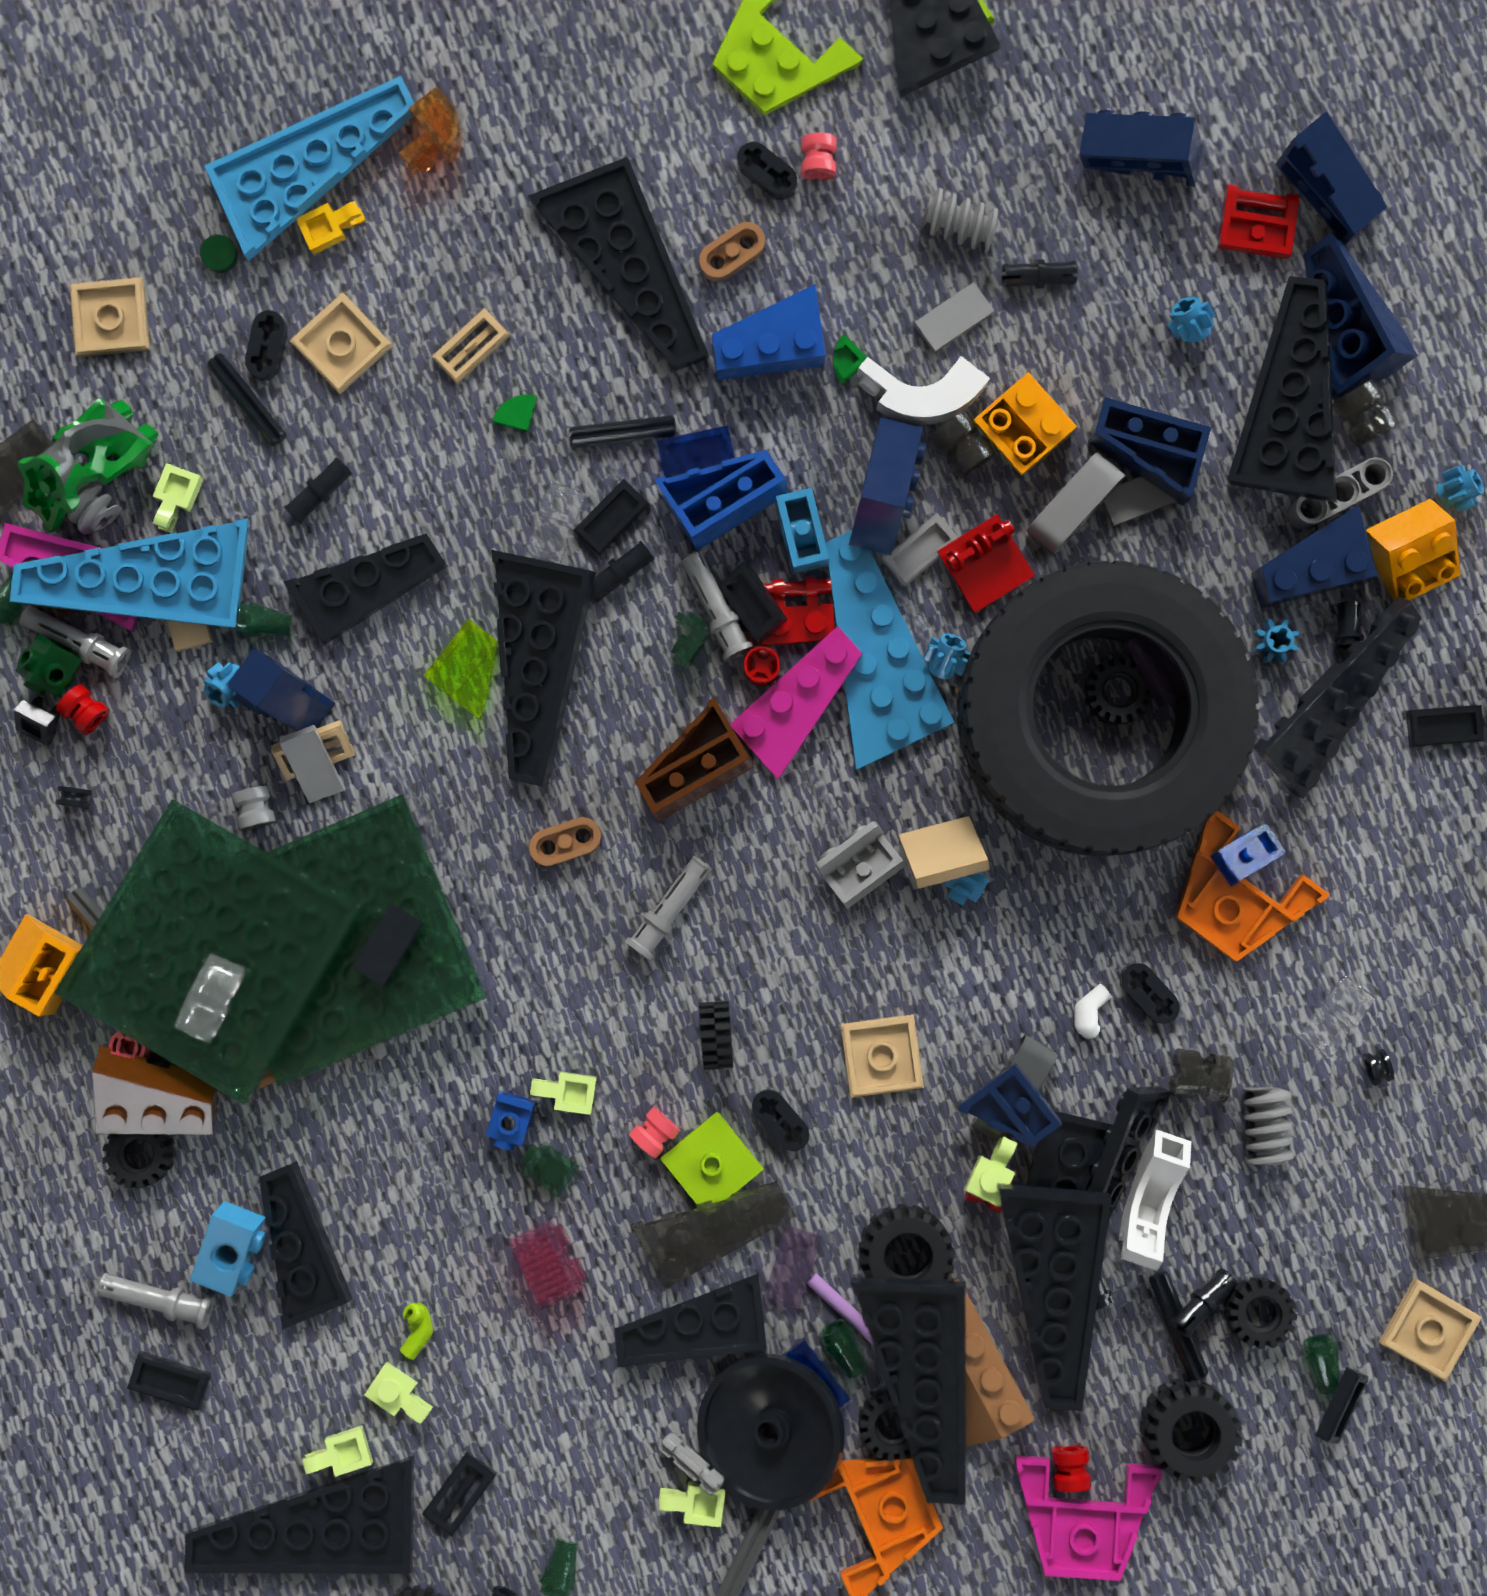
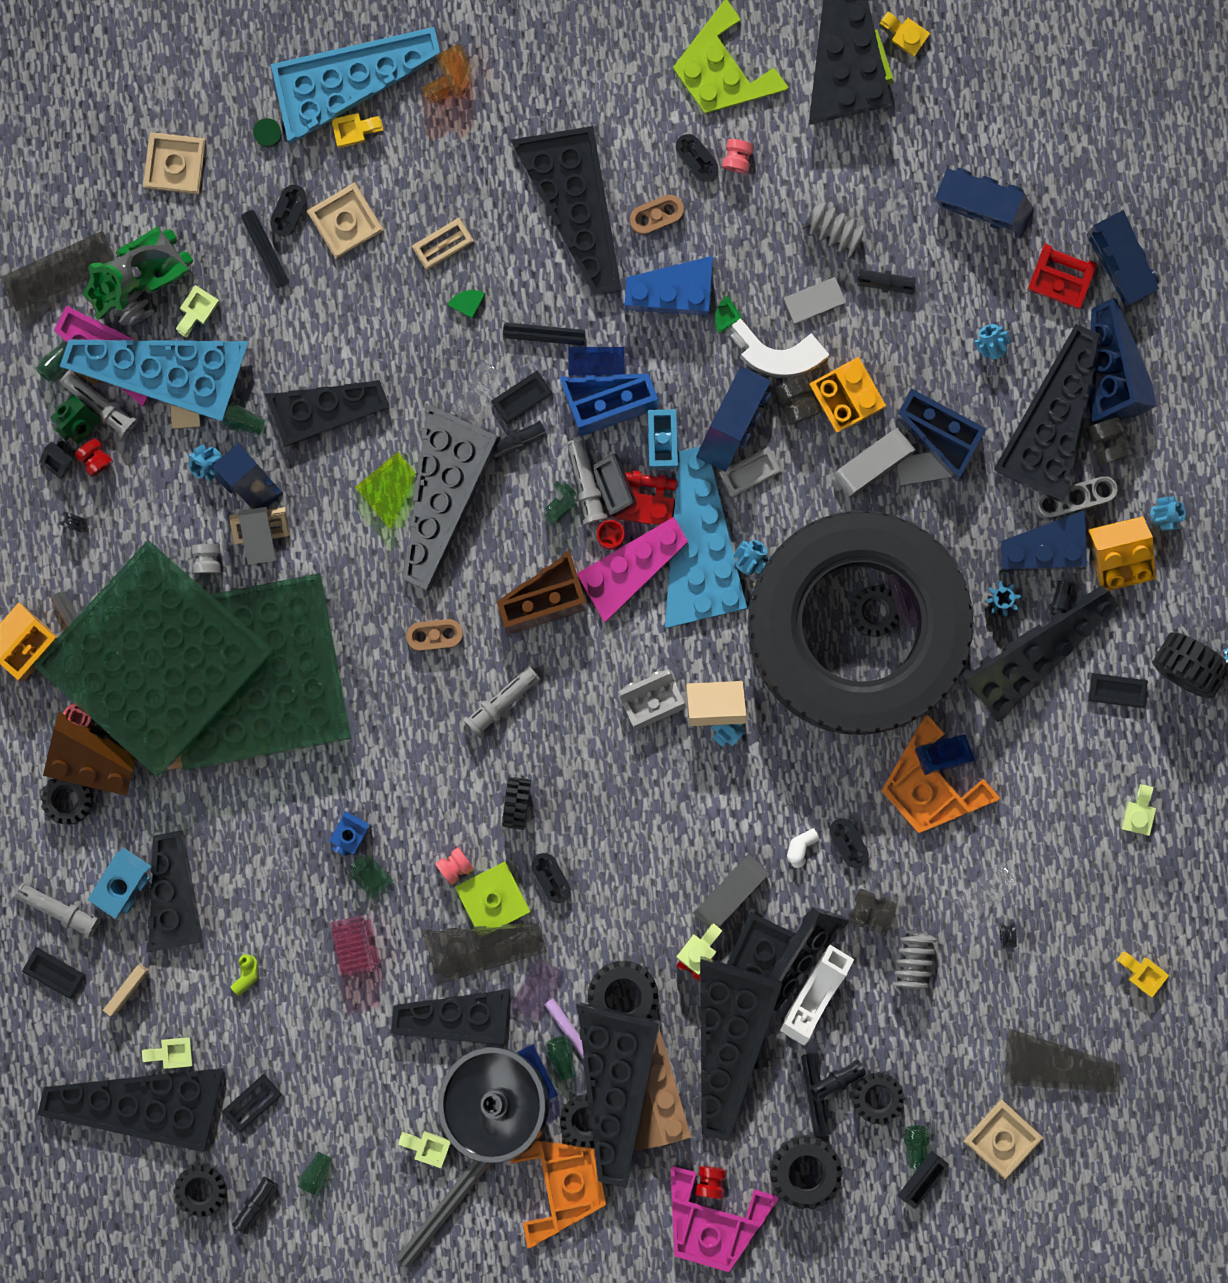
camera: 10 degrees right, 0 degrees up
clear slope [175,953,246,1043] -> none
black pin [284,457,352,524] -> none
black tile [351,903,425,987] -> none
yellowish green plate [364,1362,433,1424] -> none
yellowish green plate [530,1071,597,1115] -> none
light grey axle [659,1433,724,1495] -> none
tan tile [841,1014,924,1098] -> none
red hinge [936,514,1035,613] -> none
dark blue wing [958,1062,1062,1147] -> none
none -> tan tile [103,964,149,1016]

